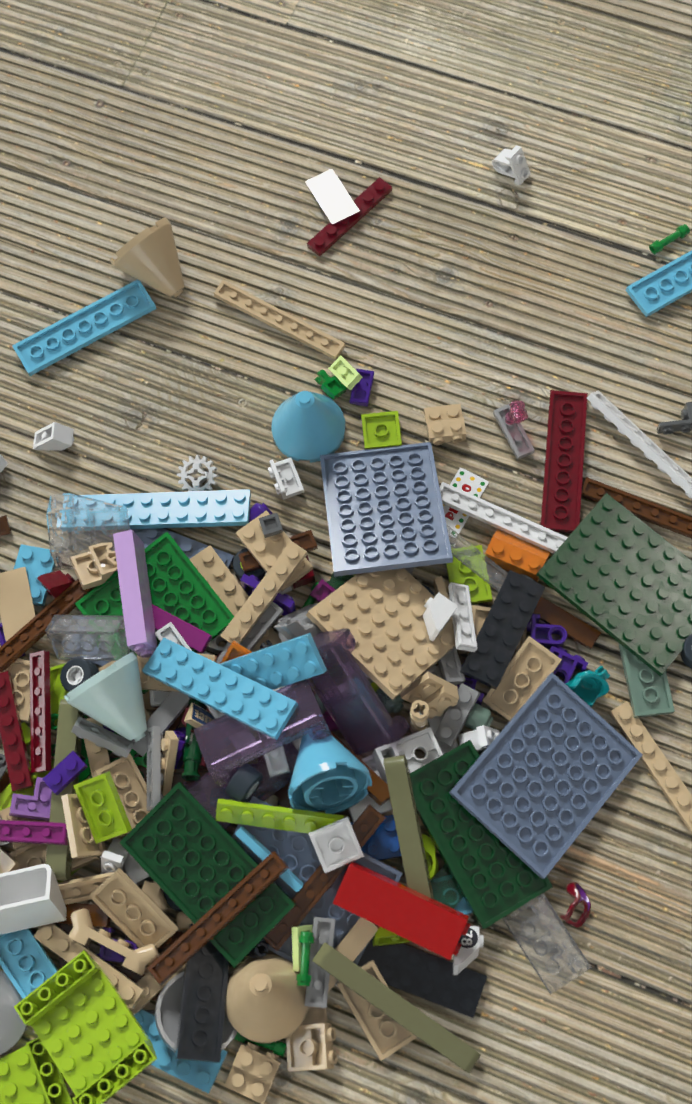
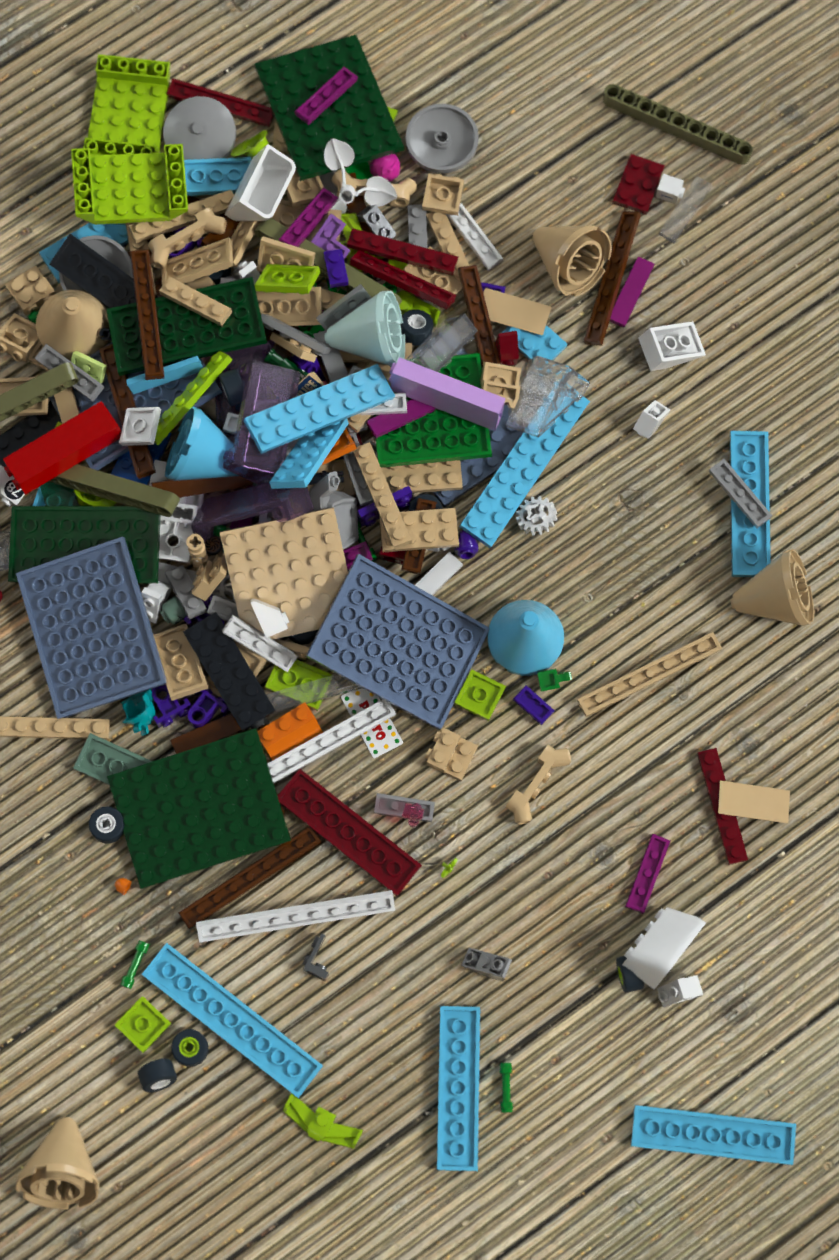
camera: 115 degrees right, 5 degrees up
dark grey plate [259,513,284,538] -> none
white bracket [268,457,304,500] -> none
green bar [296,931,314,986] -> none
yellowish green plate [328,355,363,390] -> none
none -> tan plate [159,276,232,327]
none -> white tile [415,551,463,595]
none -> lime plant [441,858,458,878]
none -> light grey slope [461,948,512,982]
none -> tan plate [505,744,571,825]
none -> black wheel [616,956,644,993]
none -> white windscreen [622,907,706,989]
none -> magenta tile [625,834,671,914]
none -> medium azure plate [631,1105,796,1165]
none -> light grey plate [709,459,772,529]

